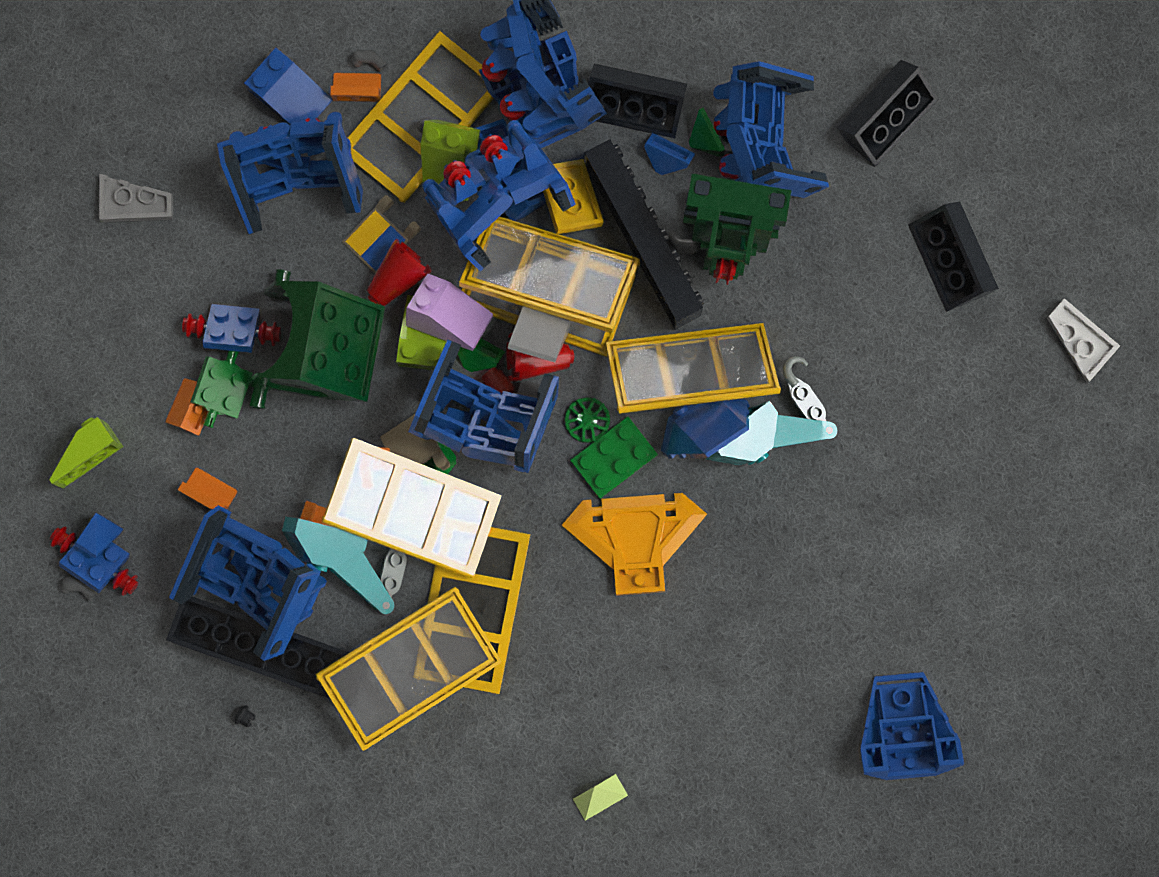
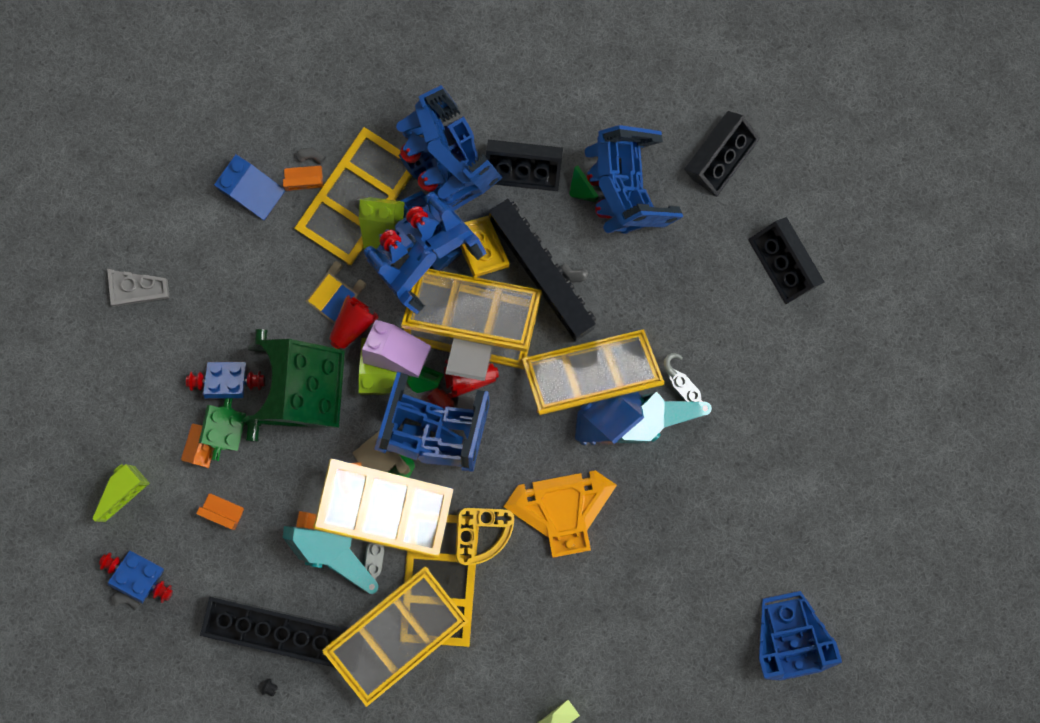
camera: 10 degrees left, 0 degrees up
blue slope [75,513,123,558] -> none
blue container [169,505,327,661] -> none
blue container [217,112,363,234] -> none
green wheel [565,397,610,443] -> none
green plate [570,416,658,499] -> none
blue slope [644,133,695,175] -> none
dark green container [683,174,792,285] -> none
white wing [1047,299,1120,383] -> none
none -> yellow beam [455,508,514,565]

